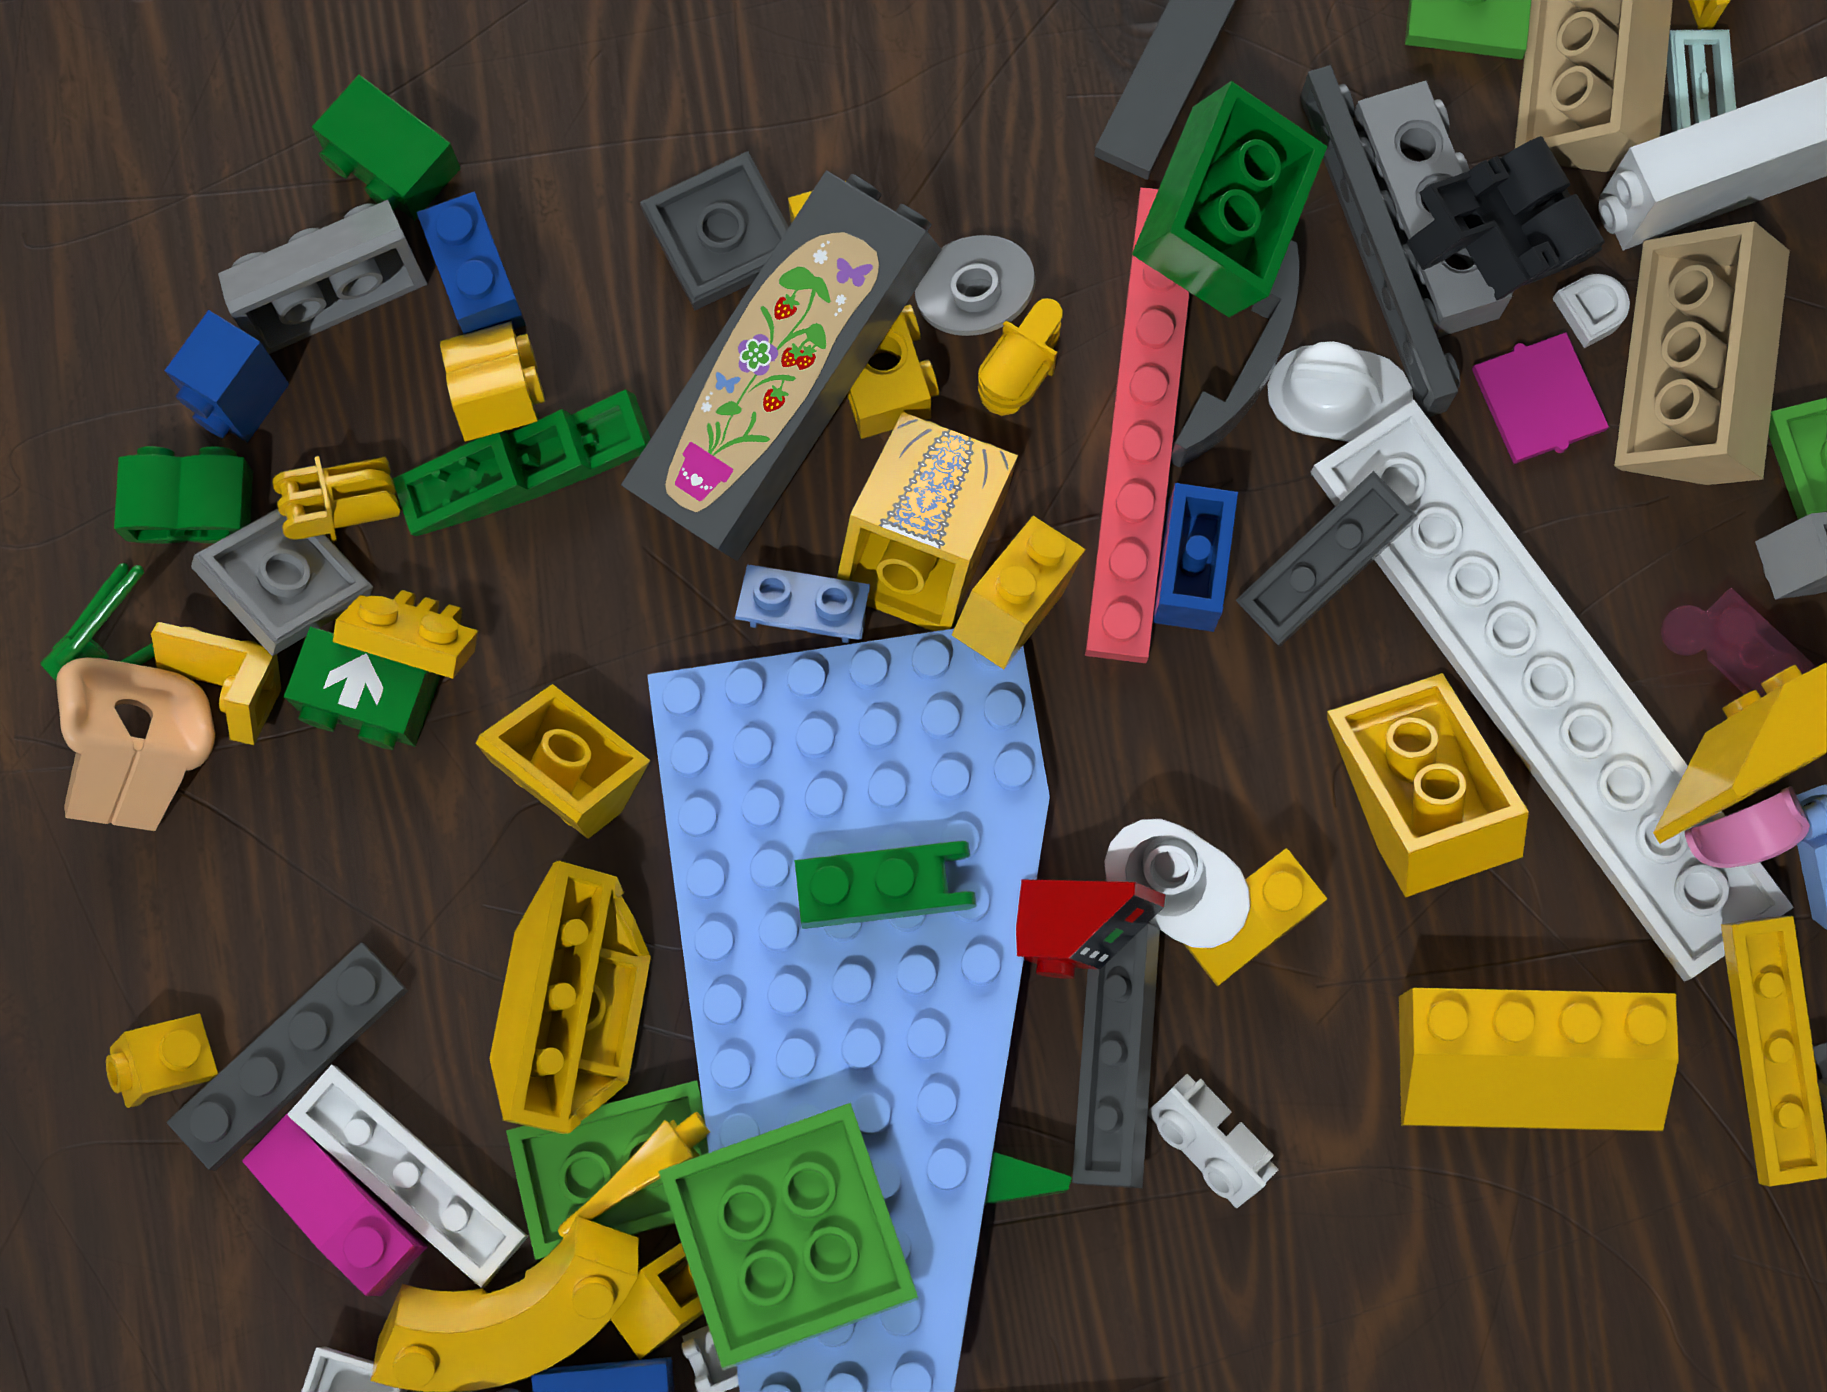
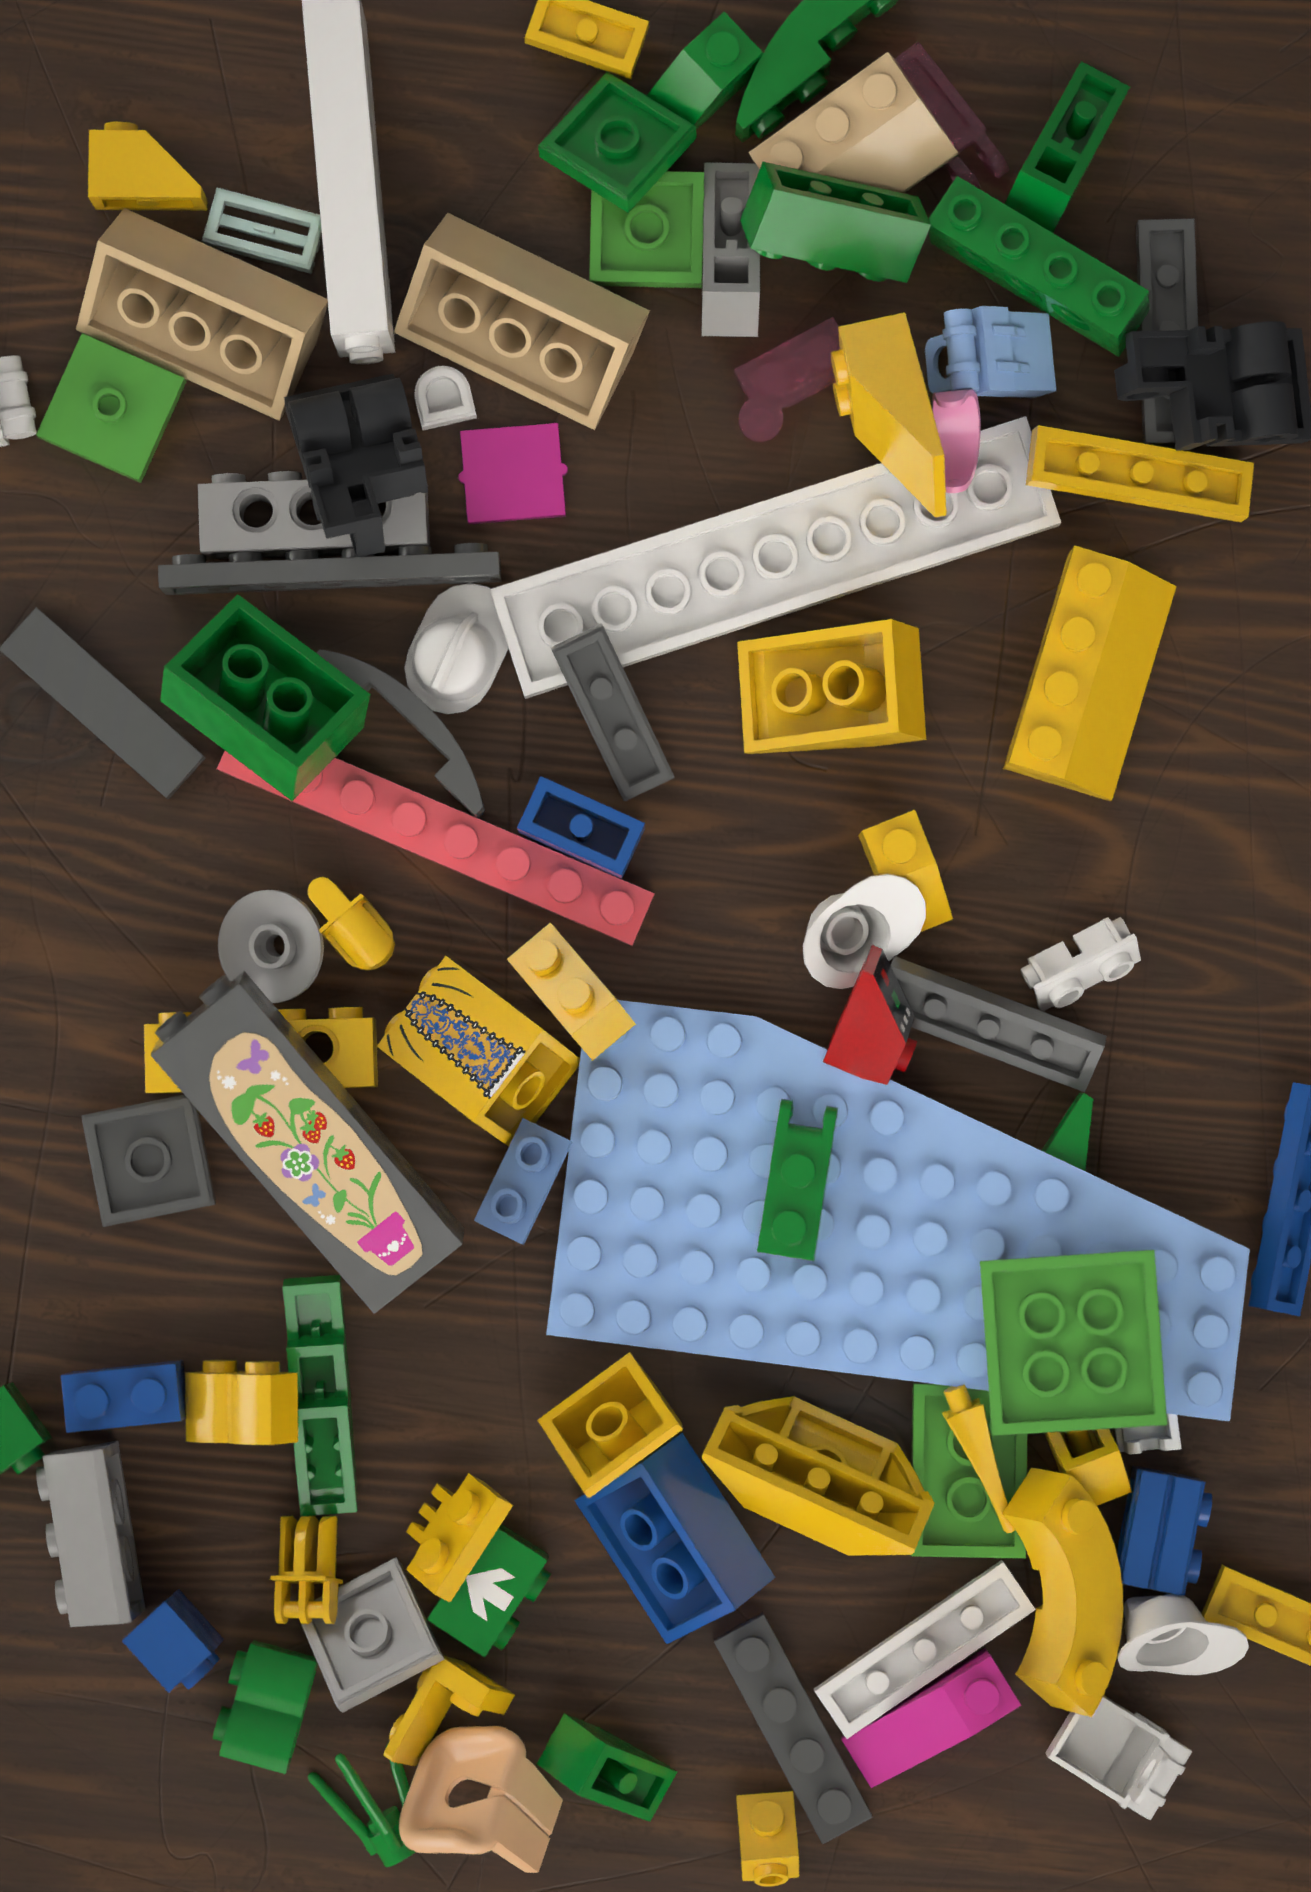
camera: 75 degrees left, 10 degrees up
none -> green slope [537,1713,677,1822]
none -> blue slope [574,1433,775,1644]

